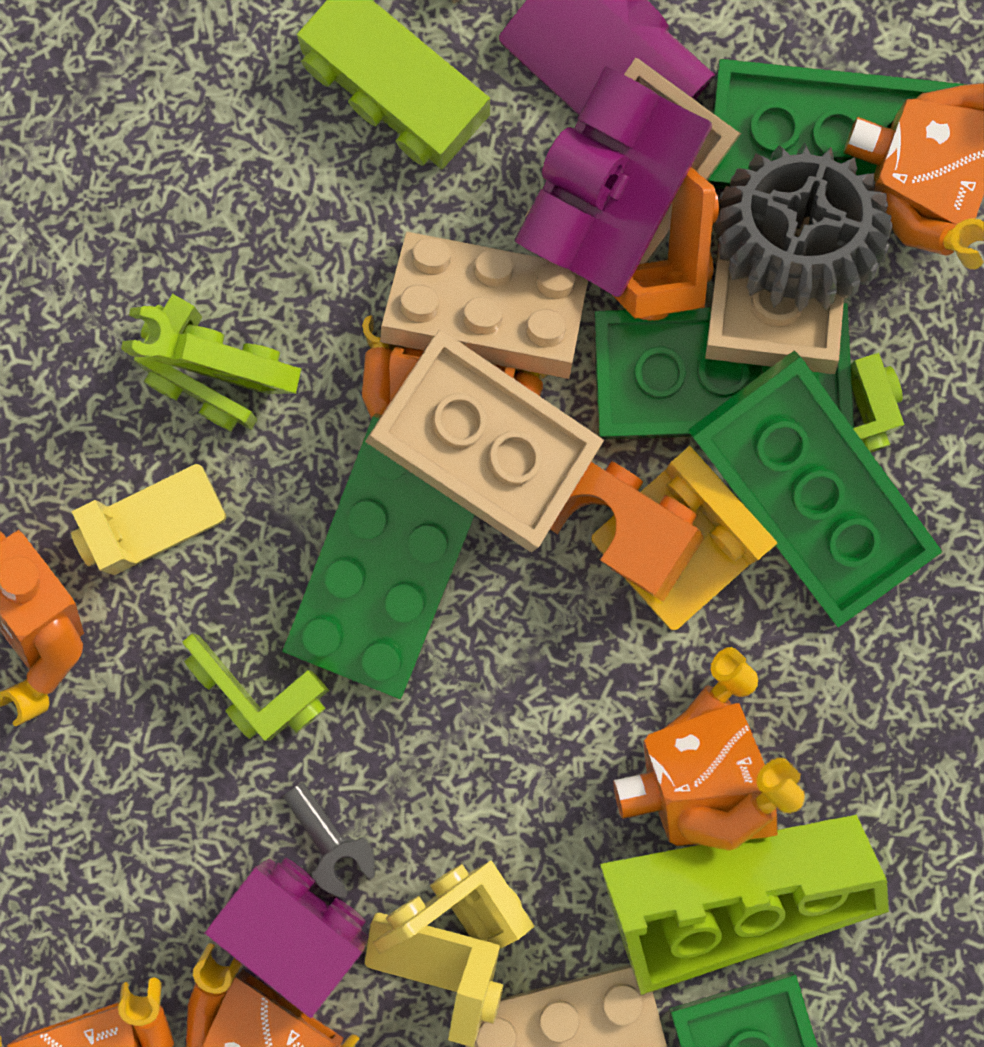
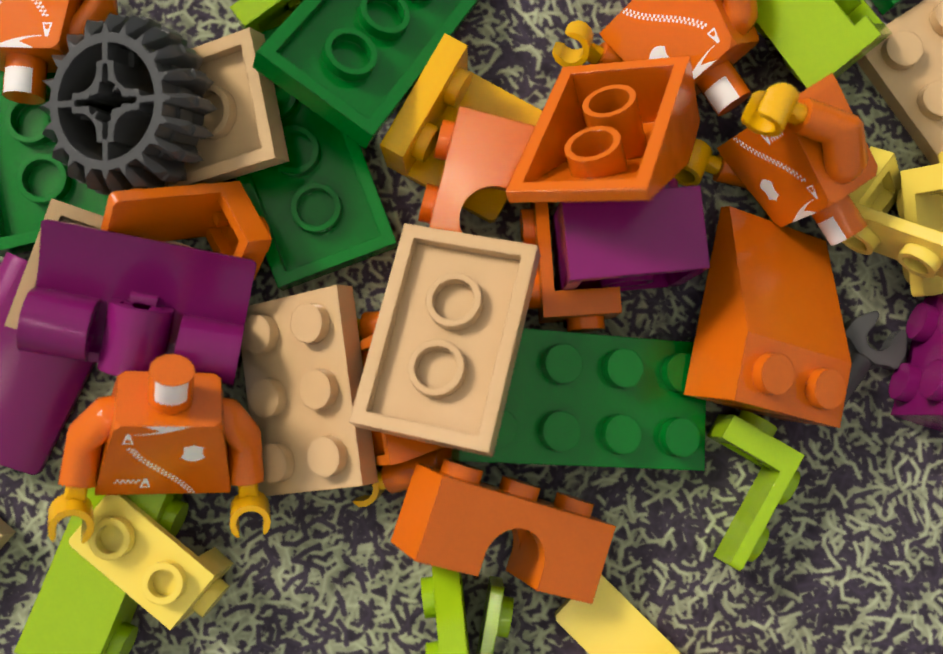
camera: 110 degrees left, 0 degrees up
none -> orange torso [48,354,271,543]
none -> light yellow bracket [69,495,234,630]
none -> orange arch [390,458,616,604]
none -> orange slope [505,56,700,203]
none -> orange bracket [520,202,622,333]
none -> magenta brick [550,178,710,292]
none -> orange torso [674,73,878,246]
none -> orange slope [684,206,852,428]

